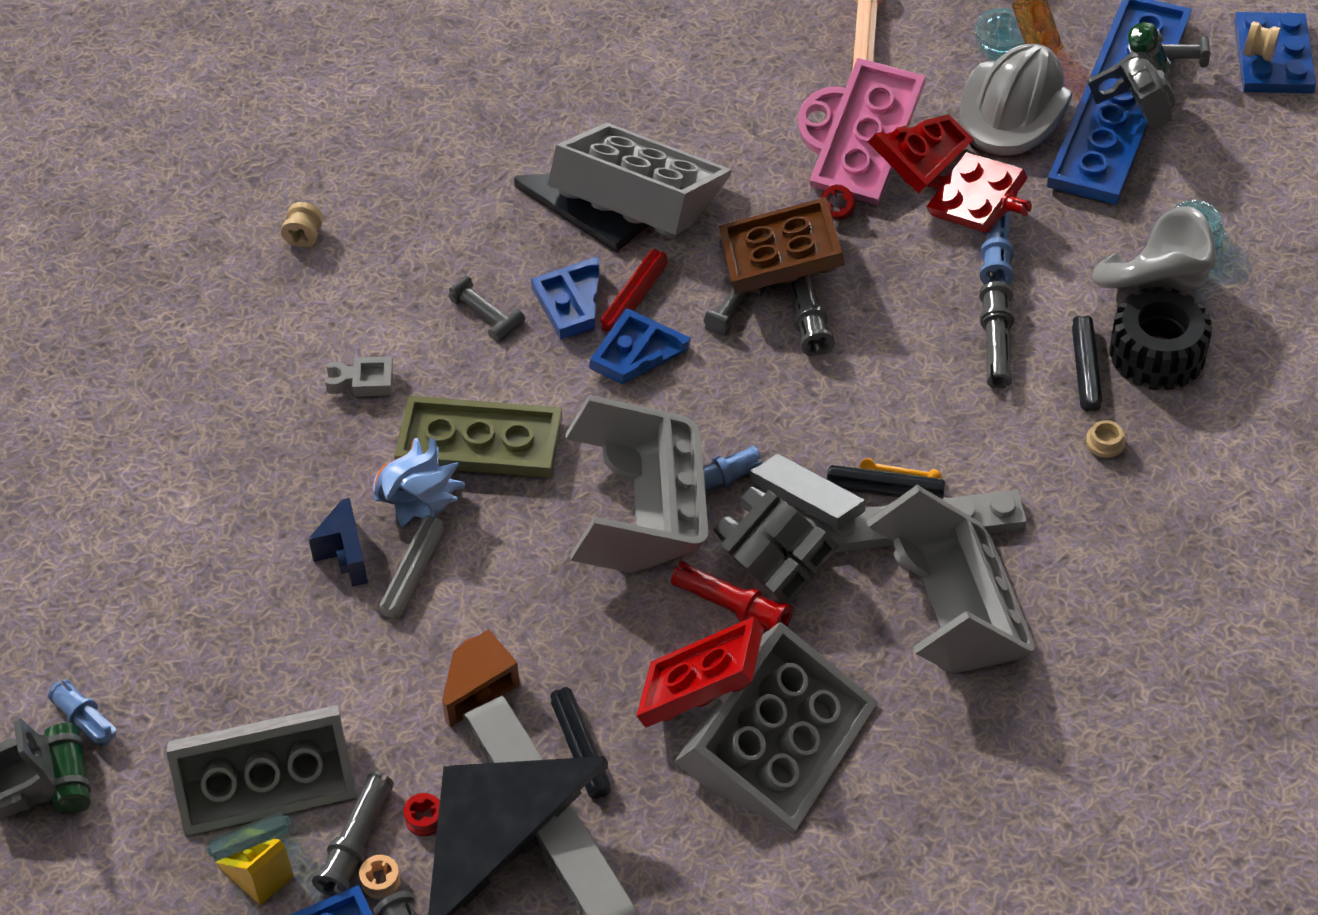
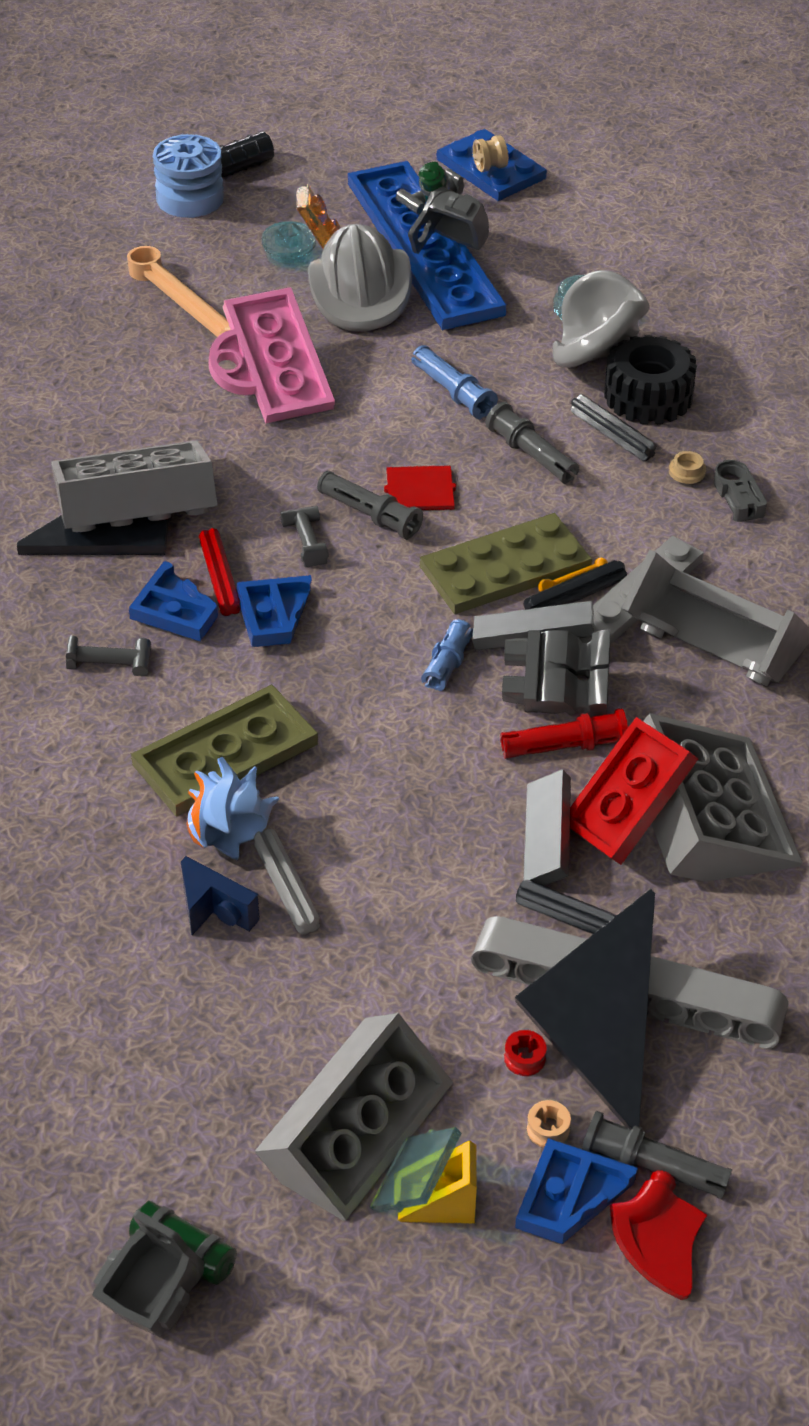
camera: 45 degrees left, 5 degrees down
medium blue axle [48,679,116,747] -> none
dark grey pin [312,771,394,896] -> none
light grey plate [325,356,394,397] -> none
dark orange slope [442,629,520,727] -> none
light grey windscreen [566,395,708,573] -> none
reddish brown plate [719,197,845,294] -> none
red bush [821,184,856,219] -> none
red wing [867,114,974,194] -> none
plate [926,152,1032,233] -> none
none -> red piece [384,465,456,510]
none -> olive plate [420,513,592,615]
none -> tile [523,769,571,886]
none -> dark grey piece [714,460,767,522]

